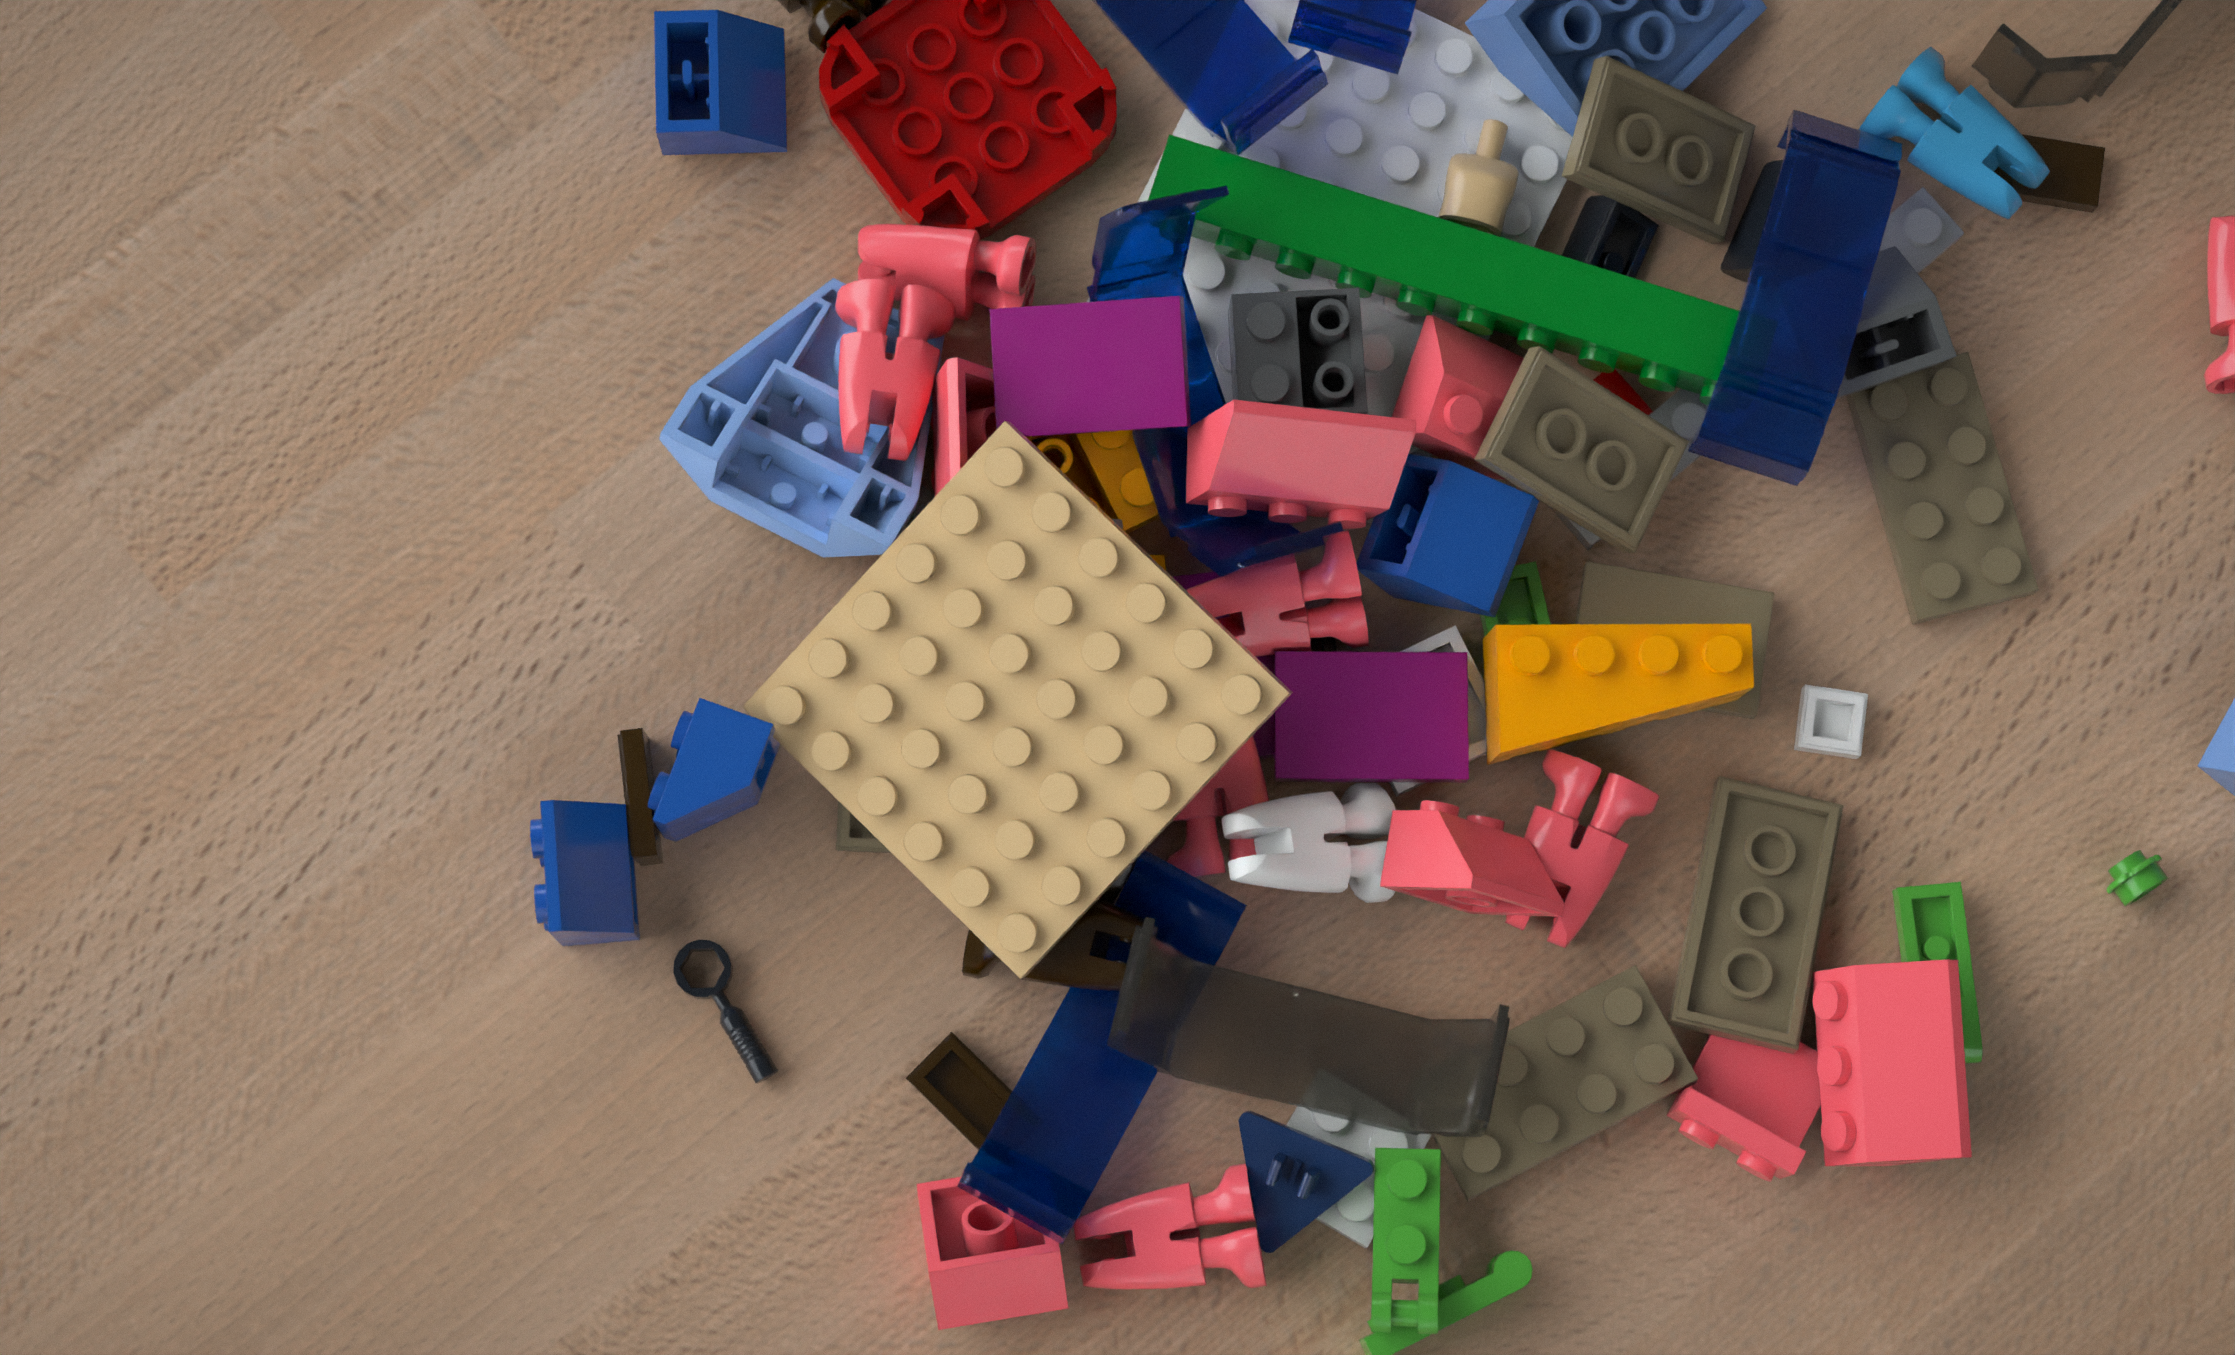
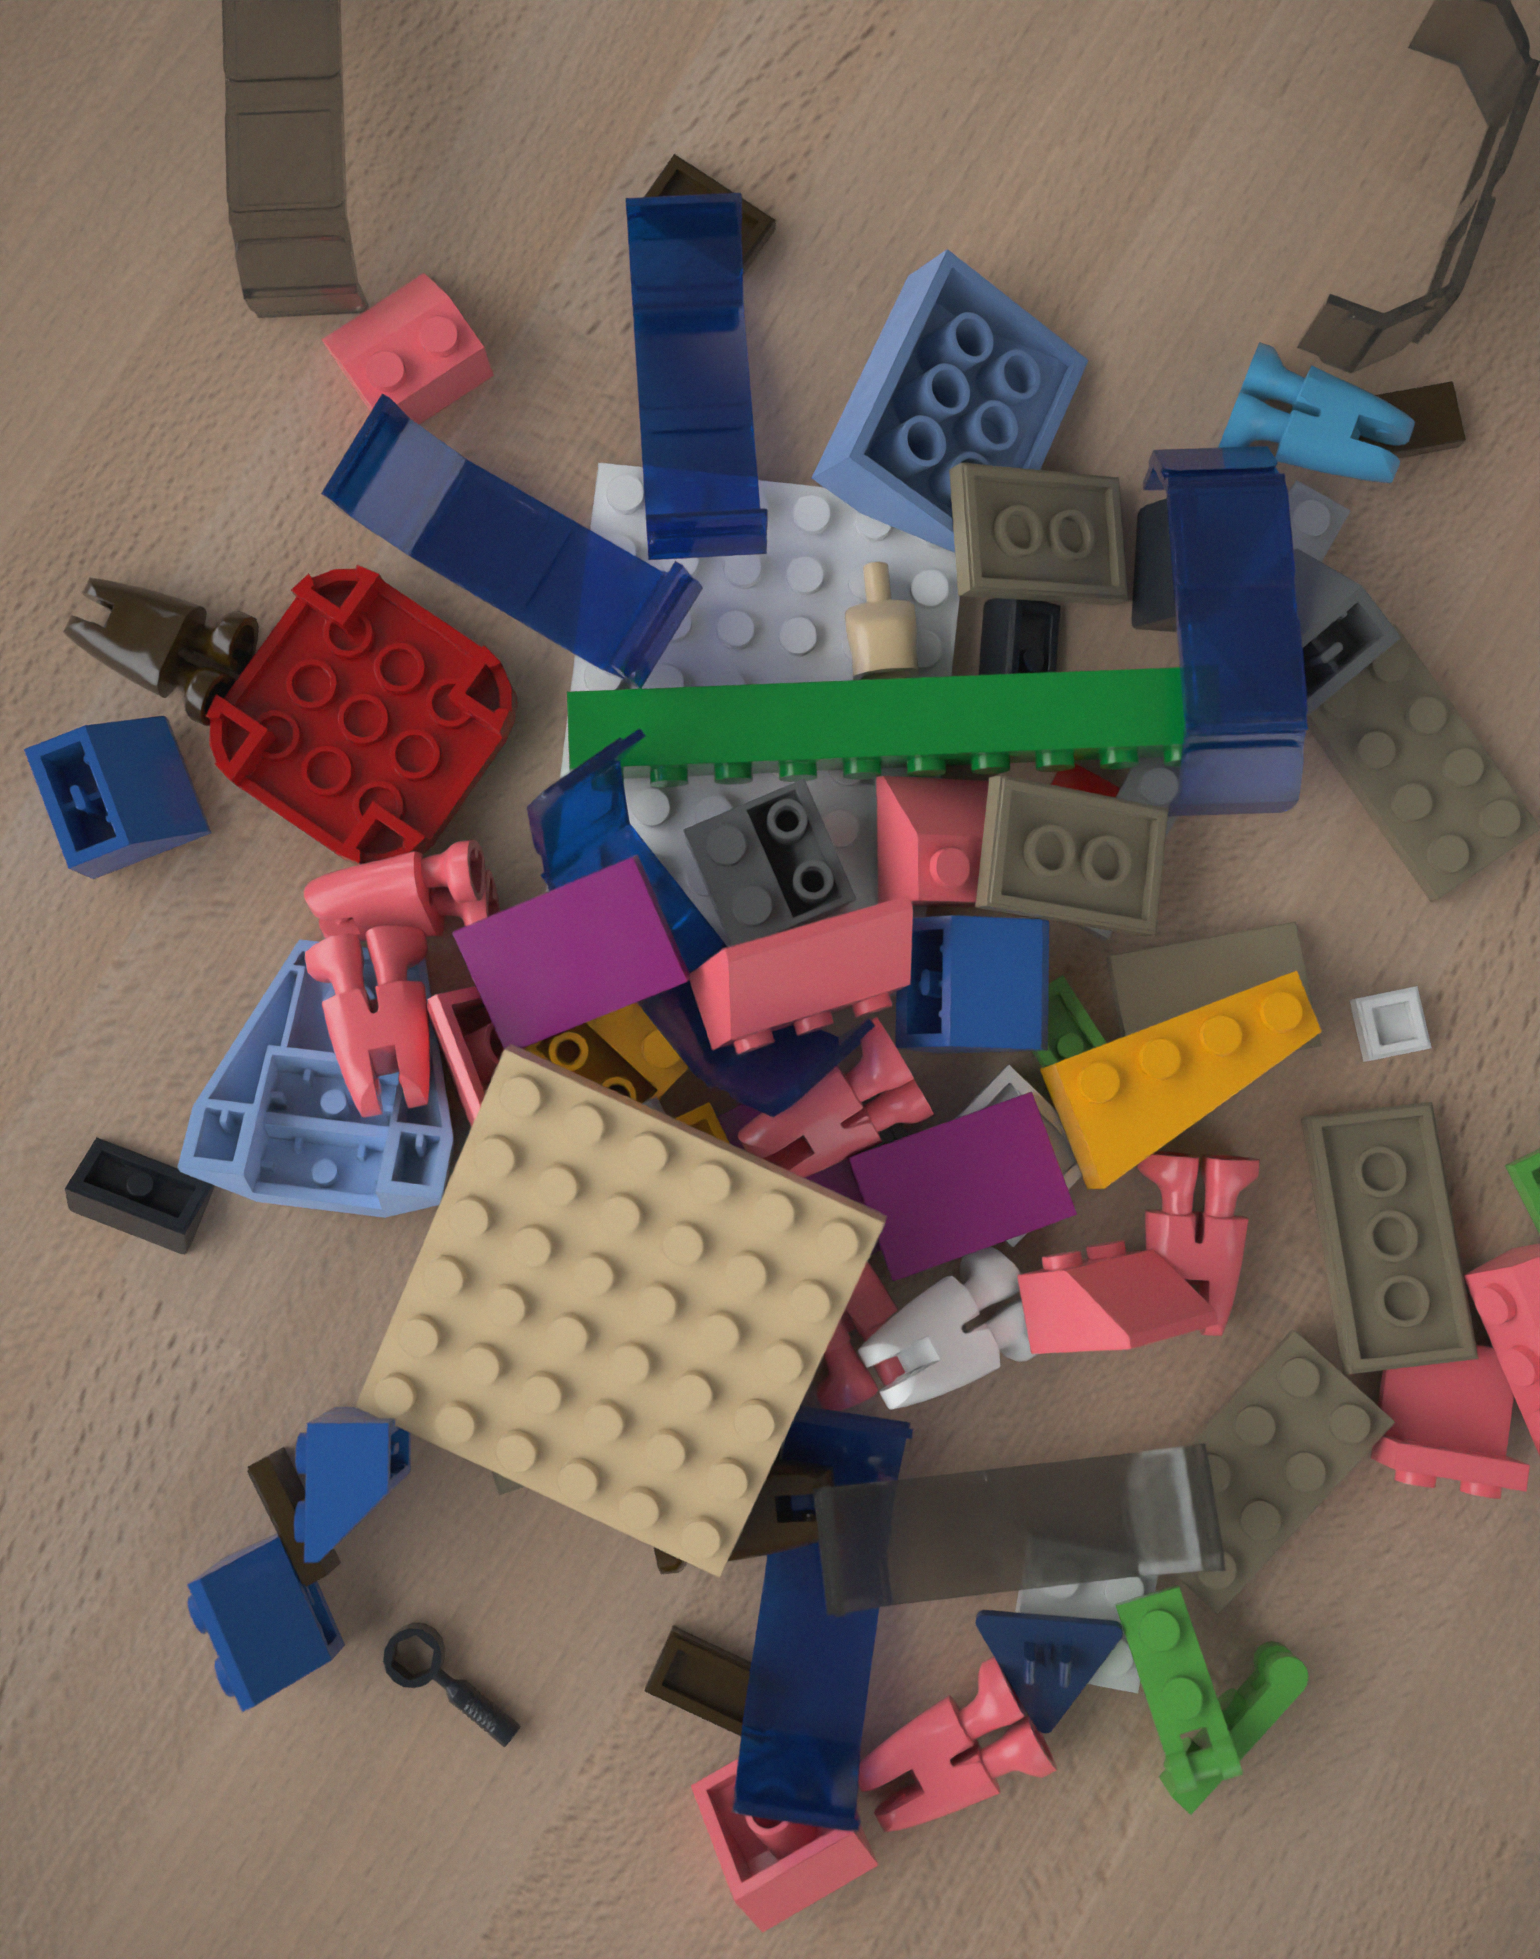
camera: 15 degrees left, 5 degrees up
none -> black slope [65,1137,215,1255]

